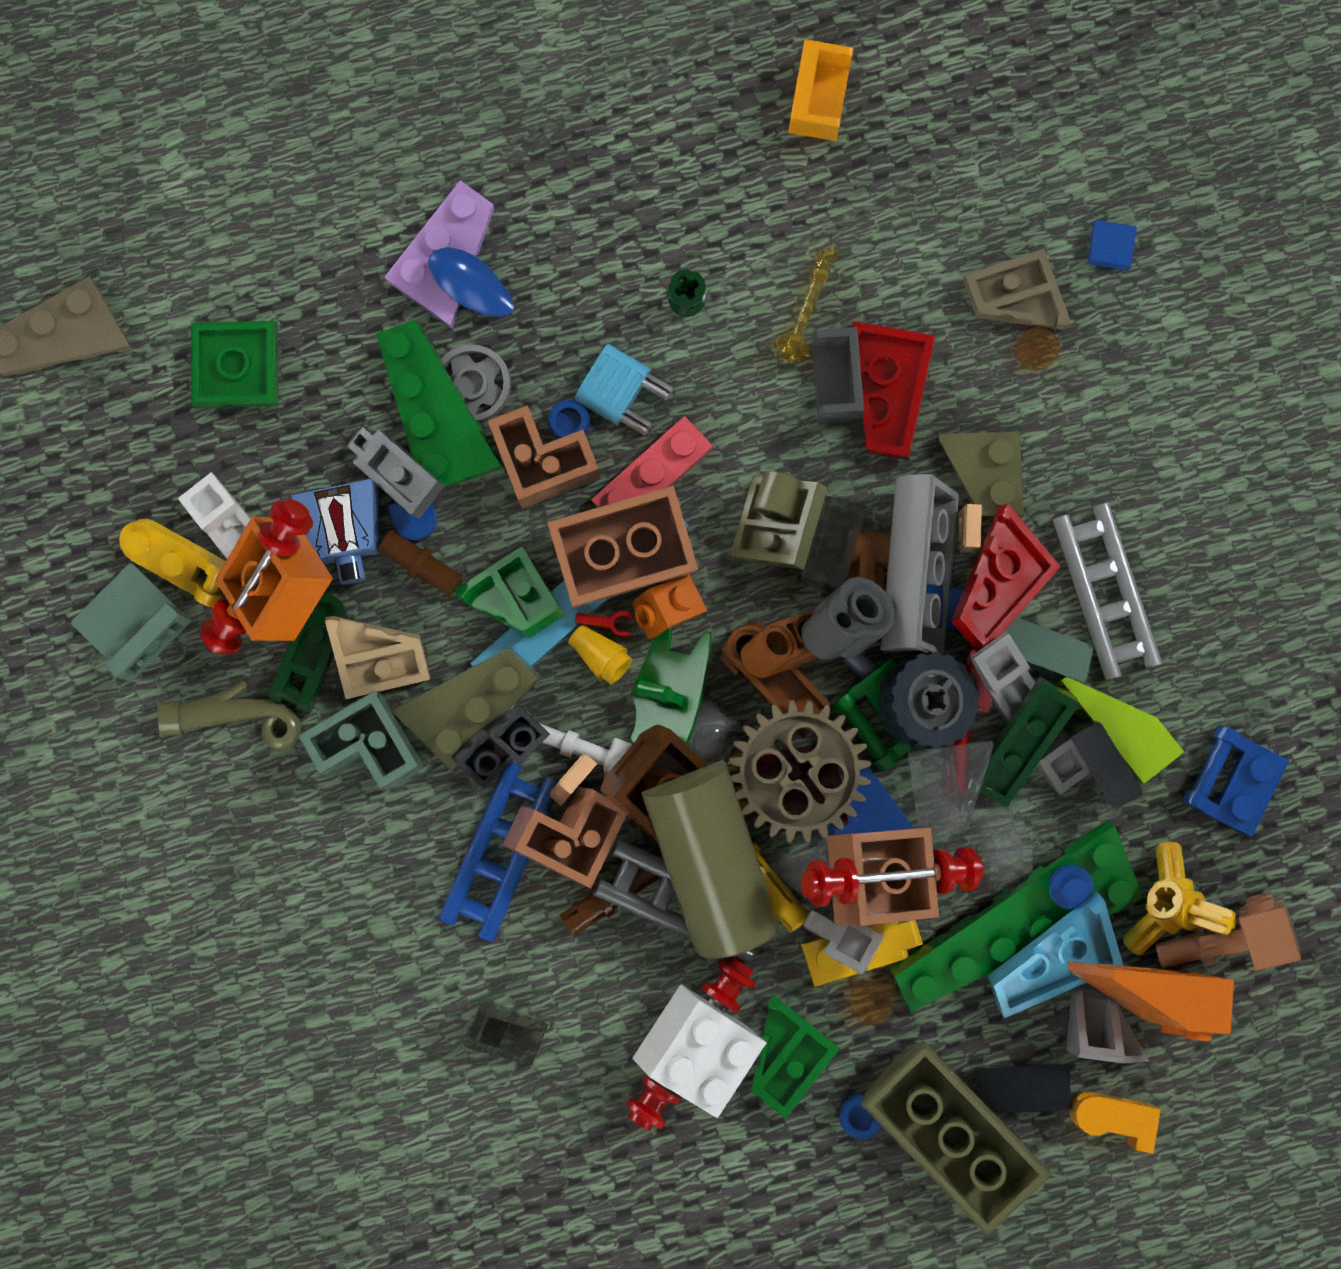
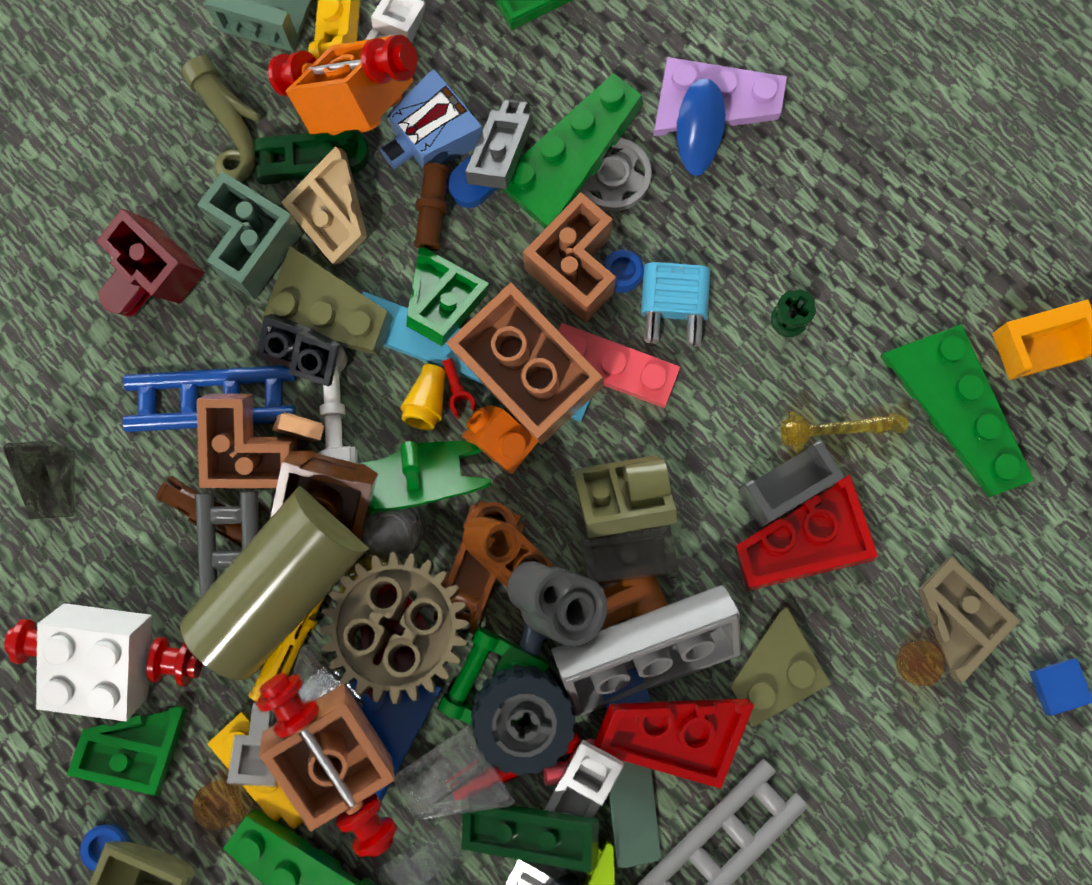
camera: 65 degrees right, 5 degrees down
light nougat tile [957,504,982,553] -> none
none -> dark red brick [96,209,205,317]
none -> green wing [880,324,1034,498]

